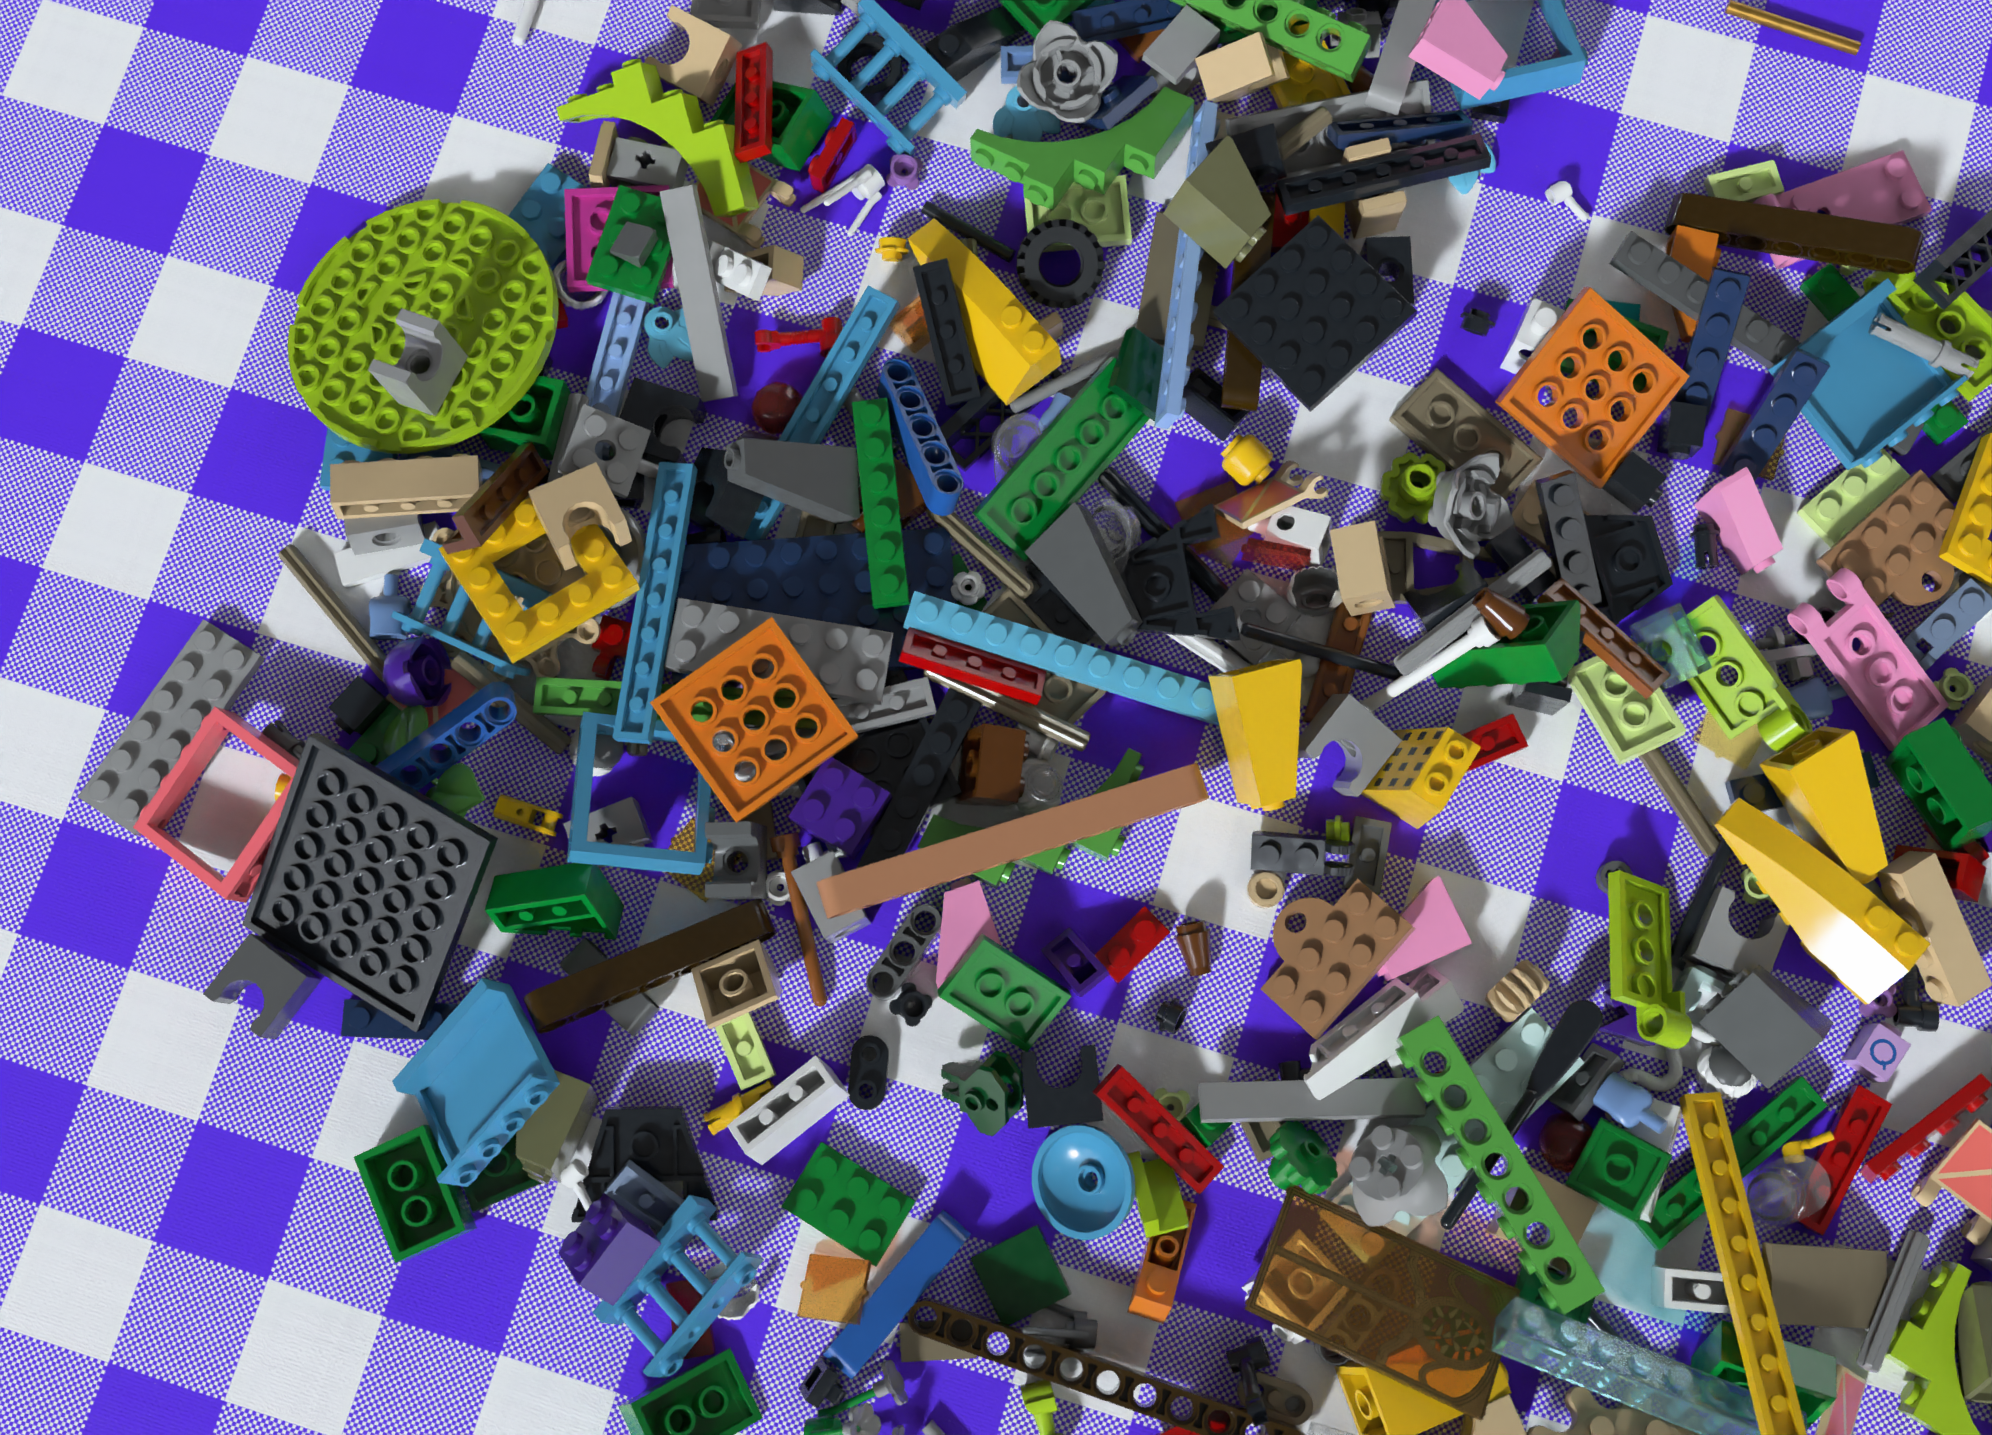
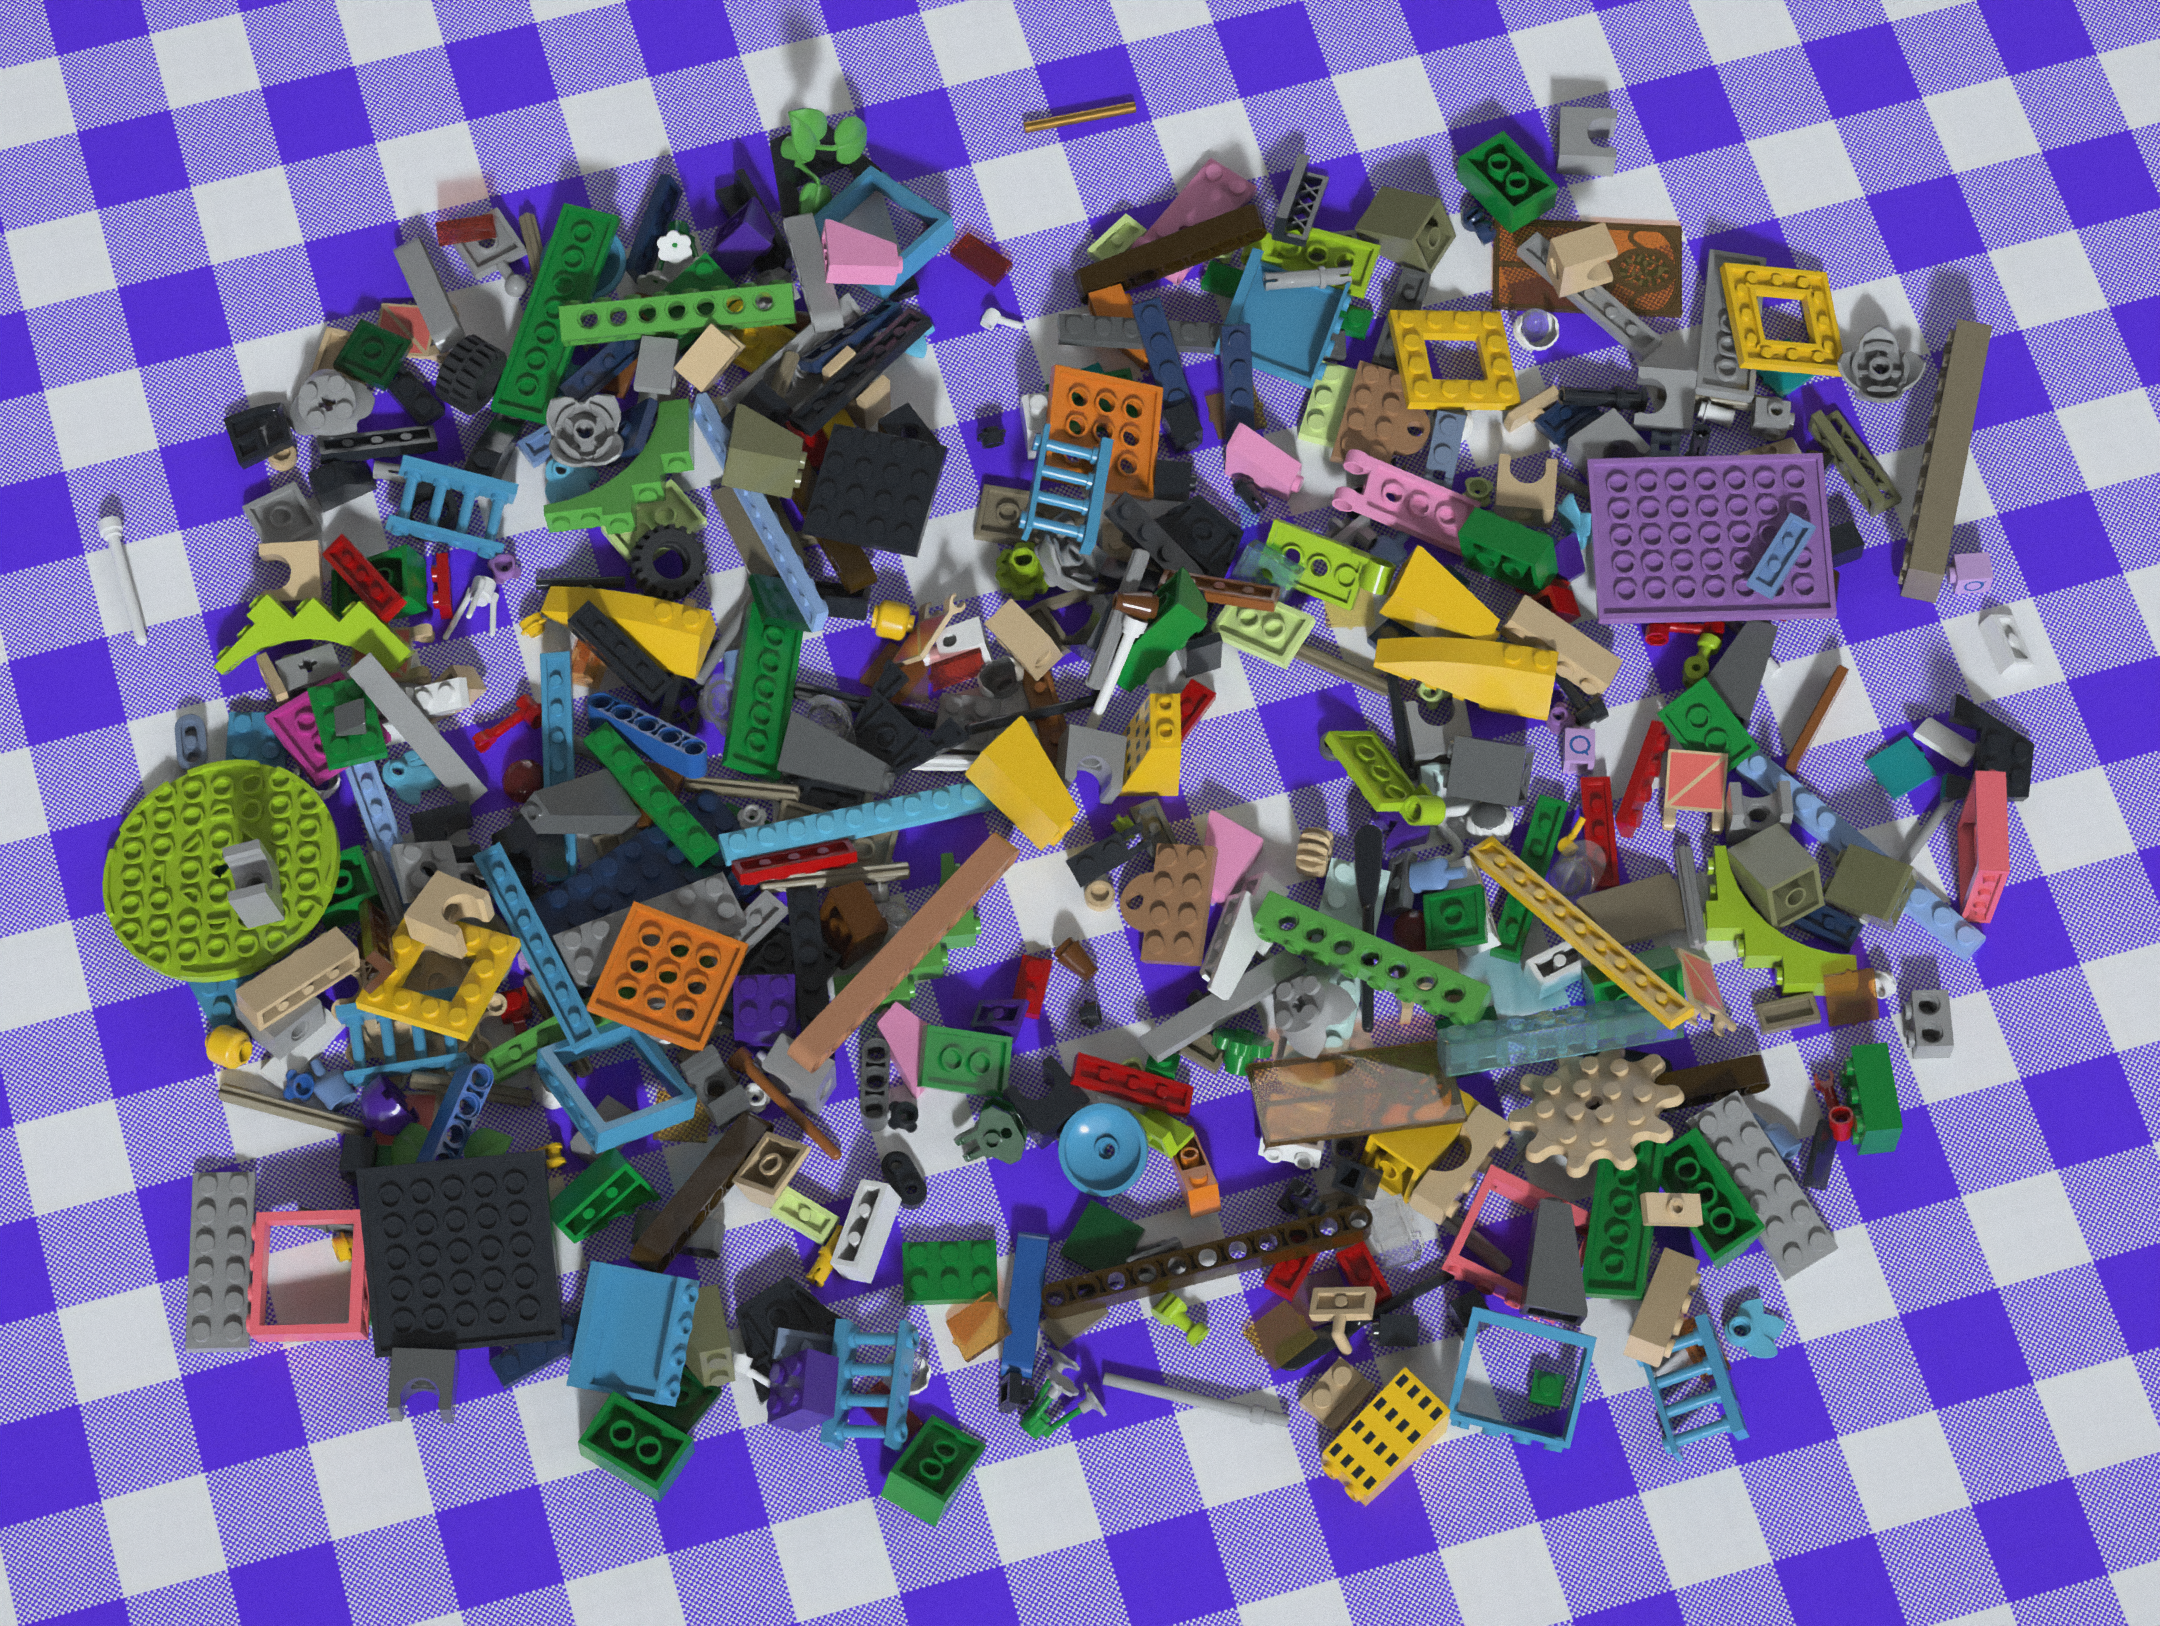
camera: 40 degrees left, 15 degrees down
none -> sand blue plate [175,714,208,772]
none -> yellow head [205,1025,252,1069]
none -> blue plate [283,1069,314,1102]
none -> clear red tile [950,232,1013,287]
none -> dark azure fence [1018,423,1114,556]
none -> black brick [1331,1157,1384,1200]

